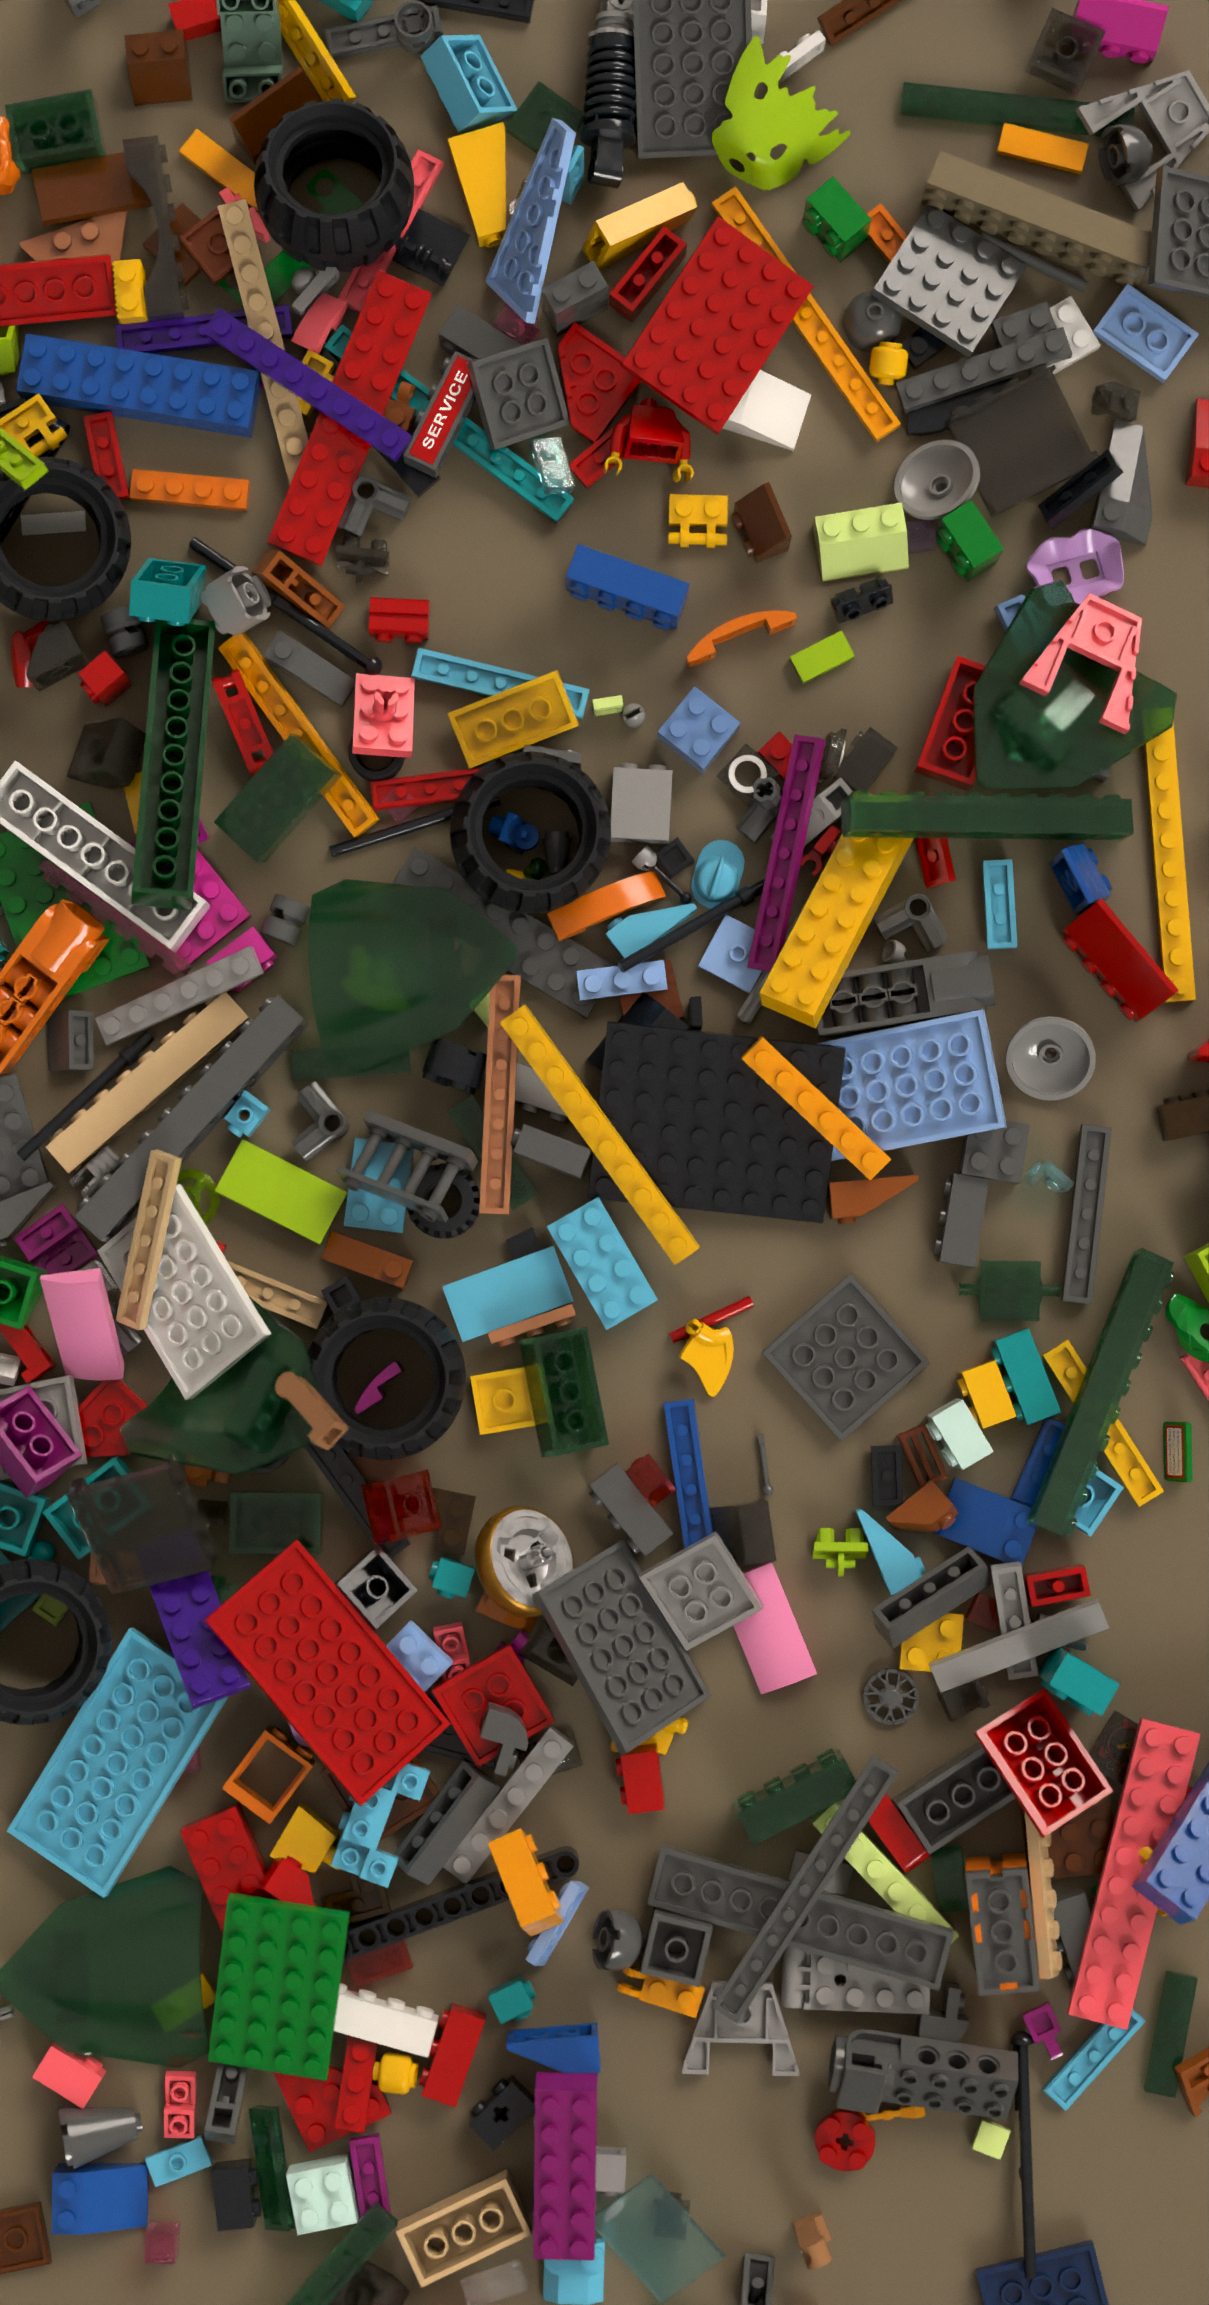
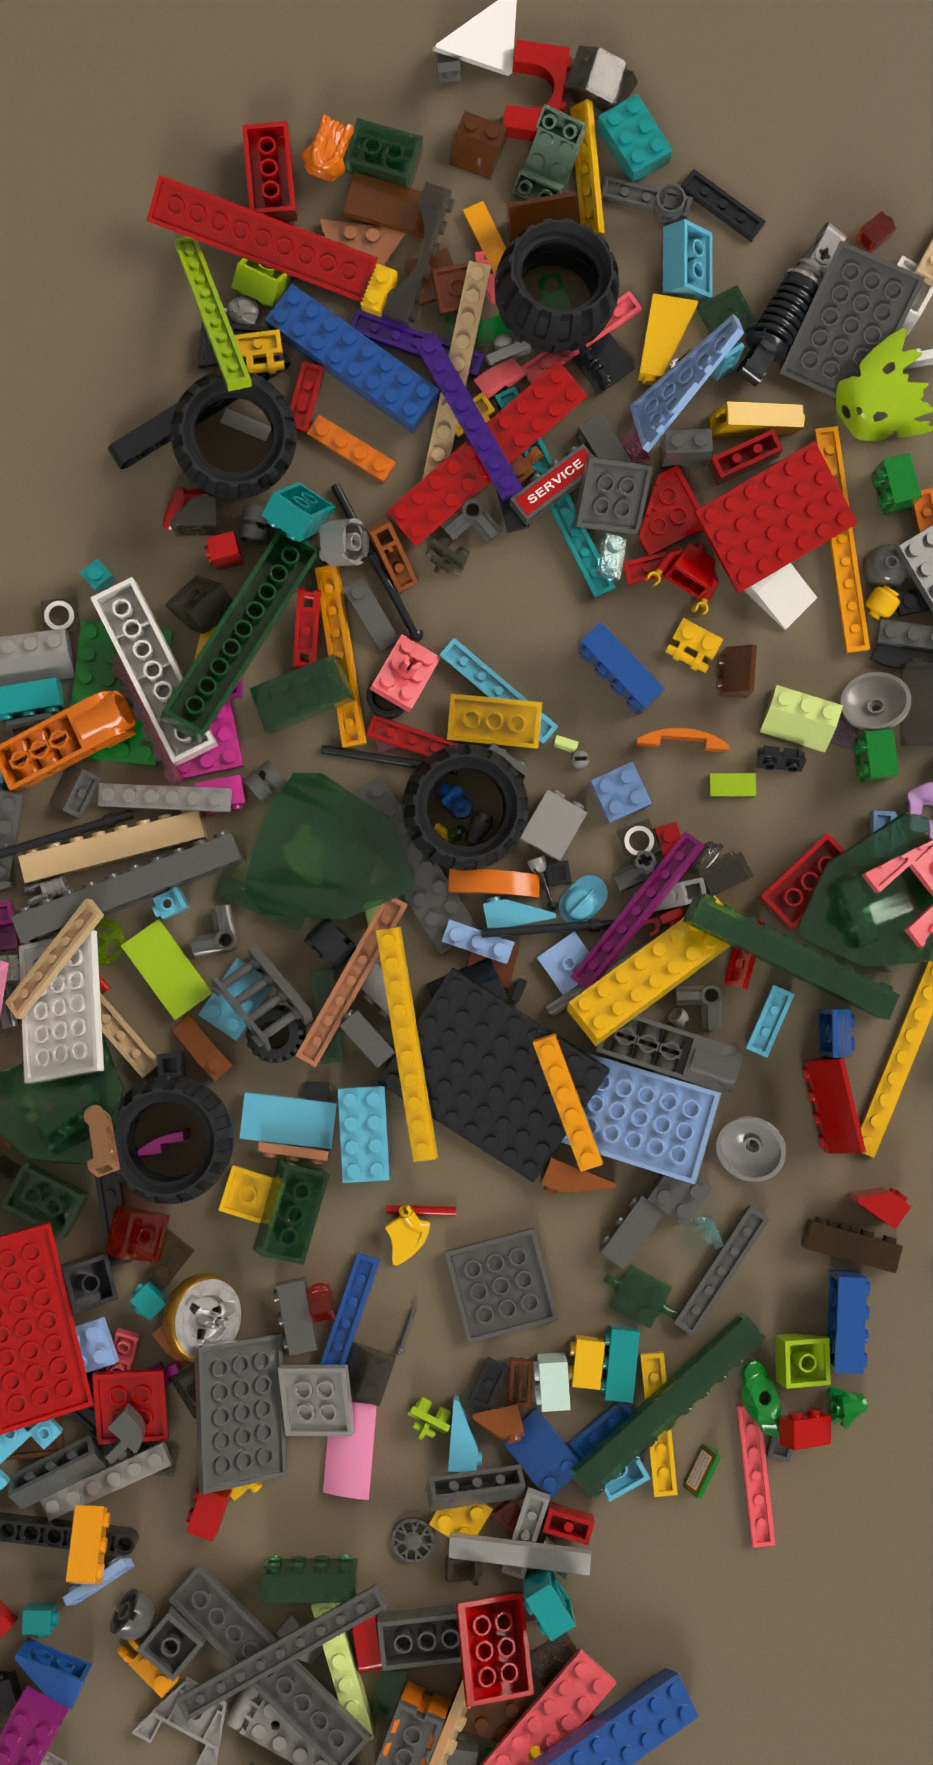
camera: 25 degrees right, 0 degrees up
red brick [368,597,430,644] -> none

